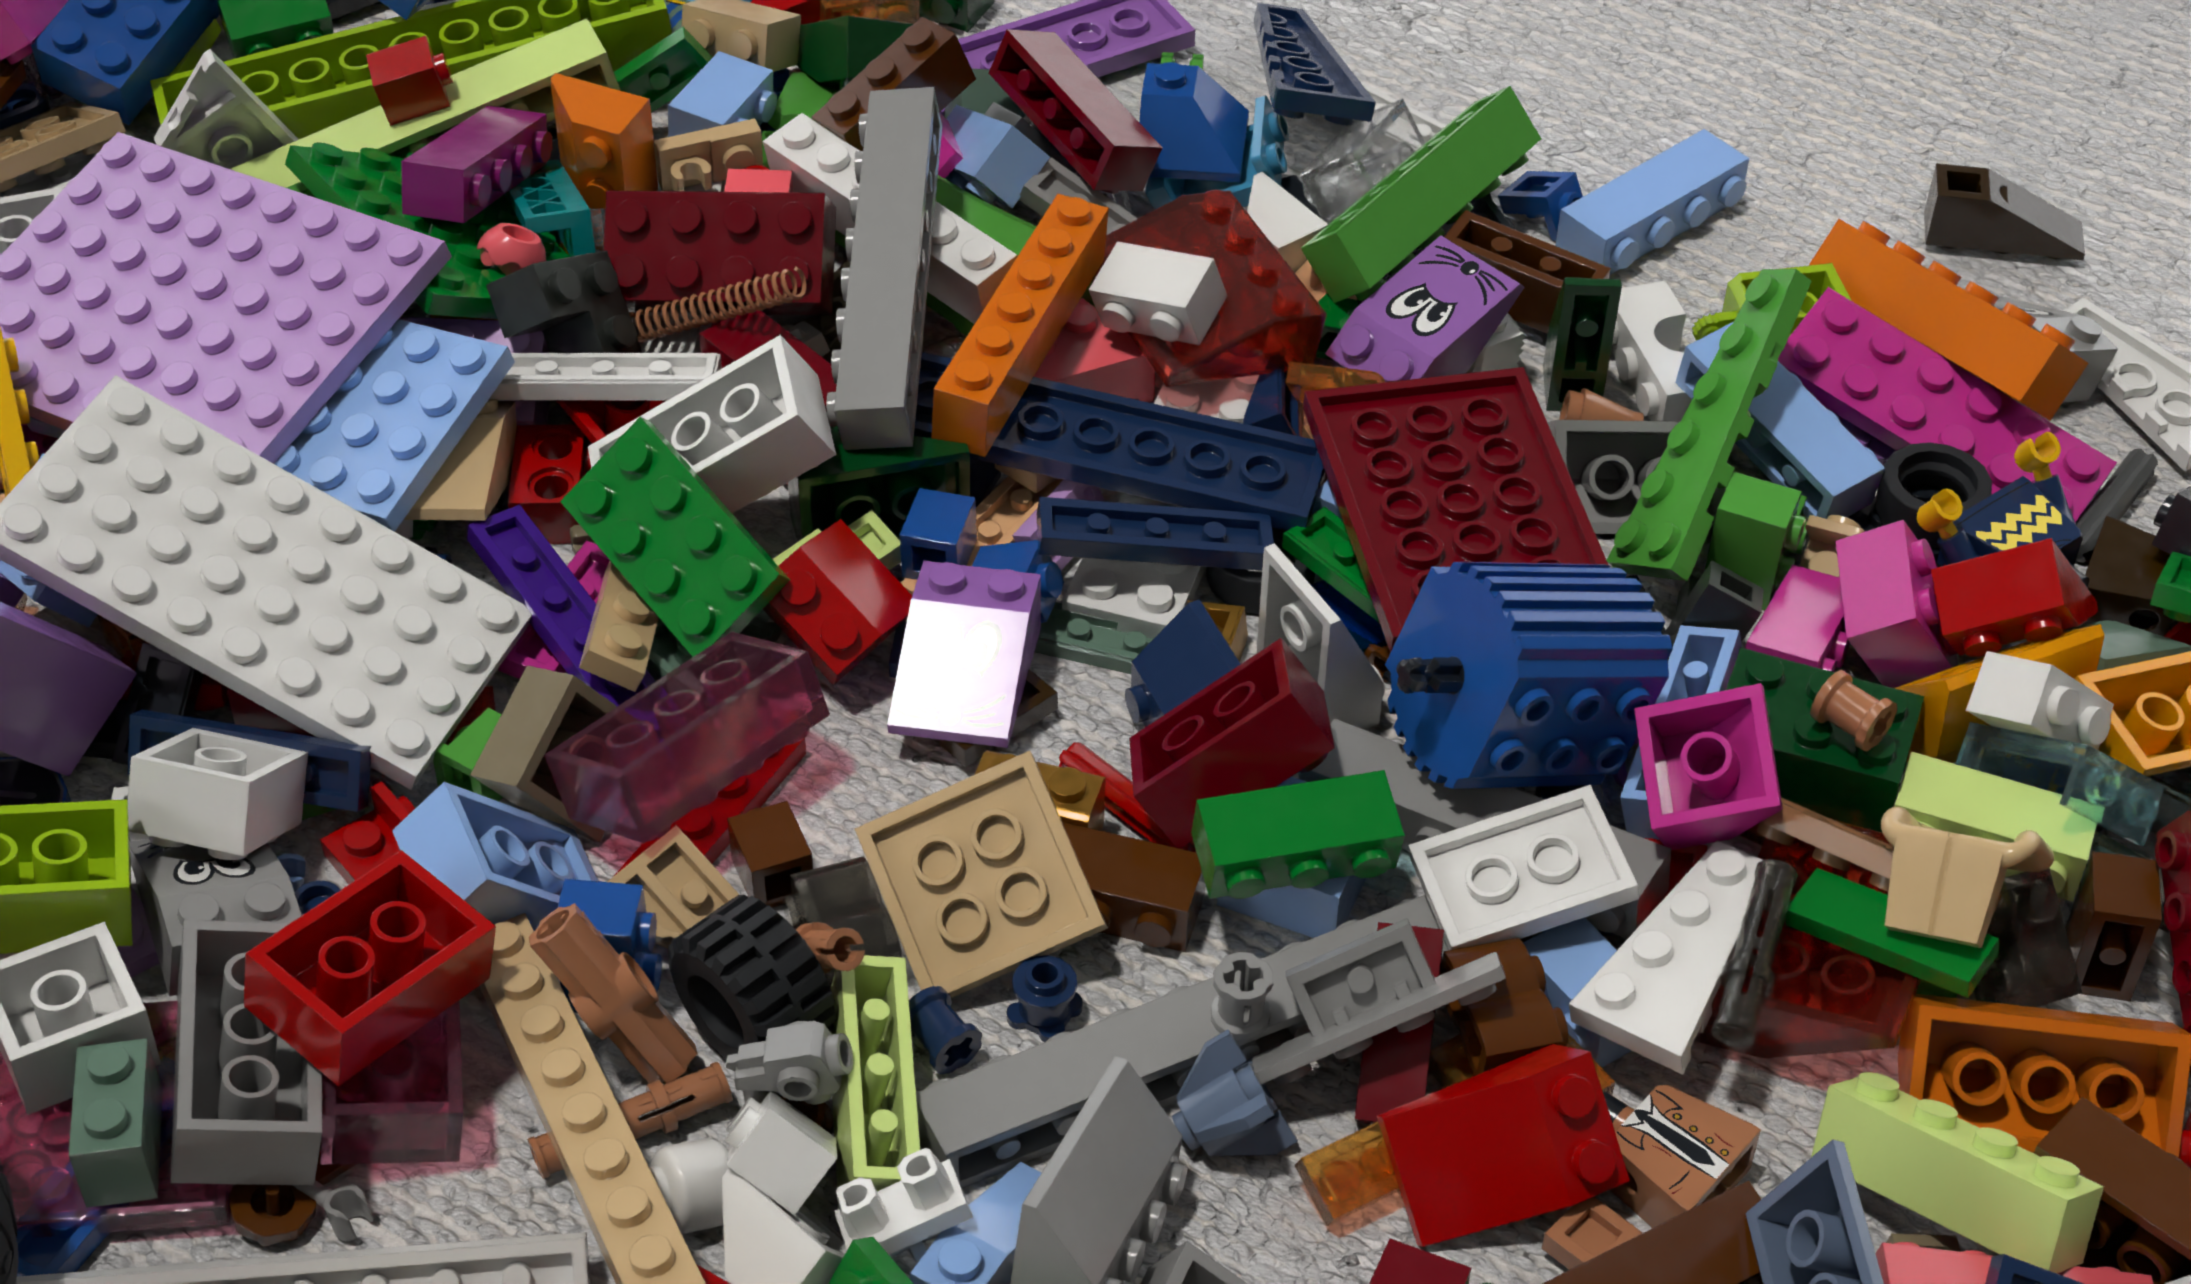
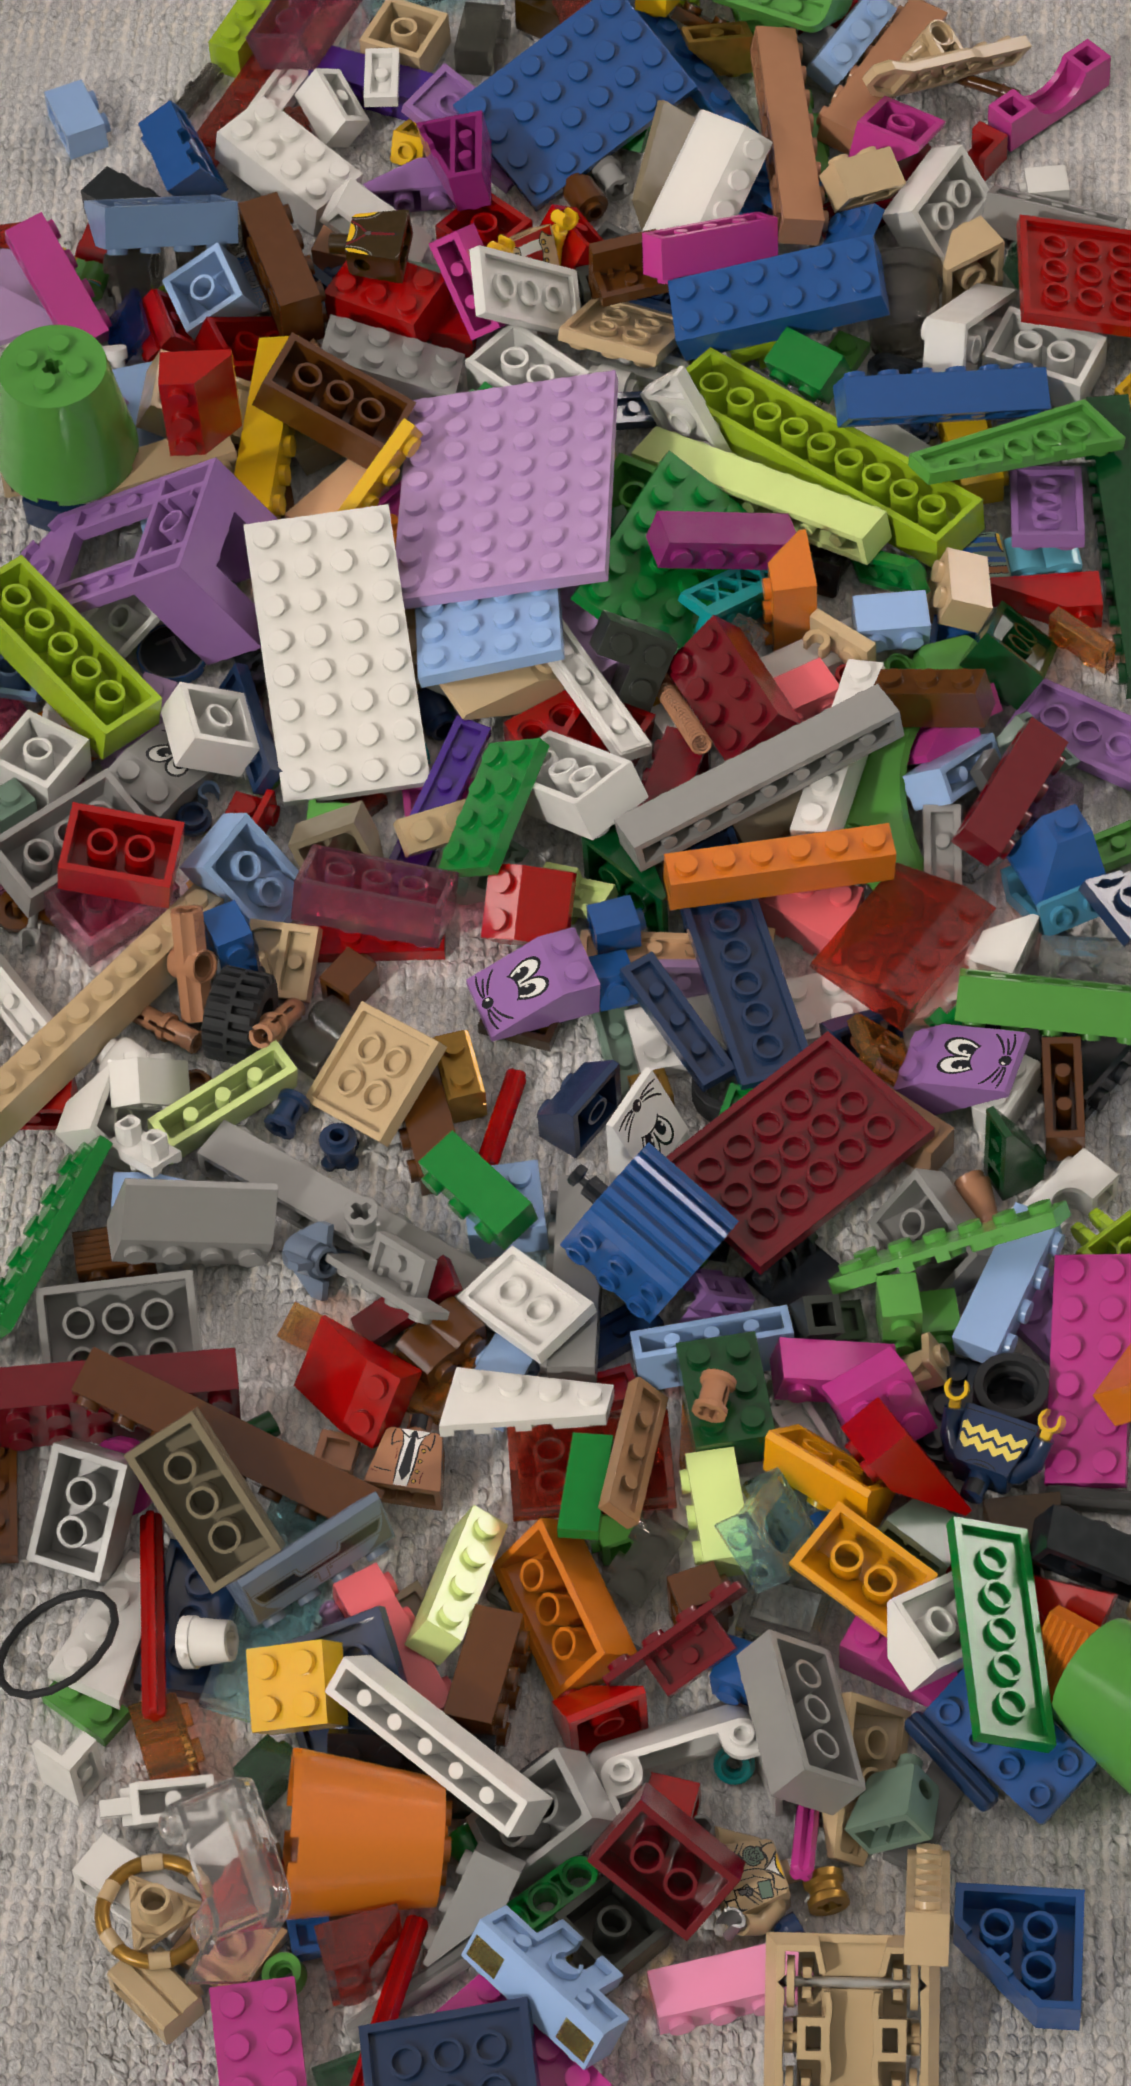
camera: 65 degrees right, 10 degrees up
red brick [366,36,454,126] -> none
coral plate [477,223,547,275] -> none
light grey piece [726,1021,853,1105] -> none
white brick [1089,241,1228,345] -> none
dark red brick [1129,638,1335,849] -> none
dark pink slope [1634,683,1783,850] -> none
clear smoke pin [1712,859,1798,1047] -> none
tan piece [1881,807,2054,948] -> none
white brick [1966,651,2114,763] -> none

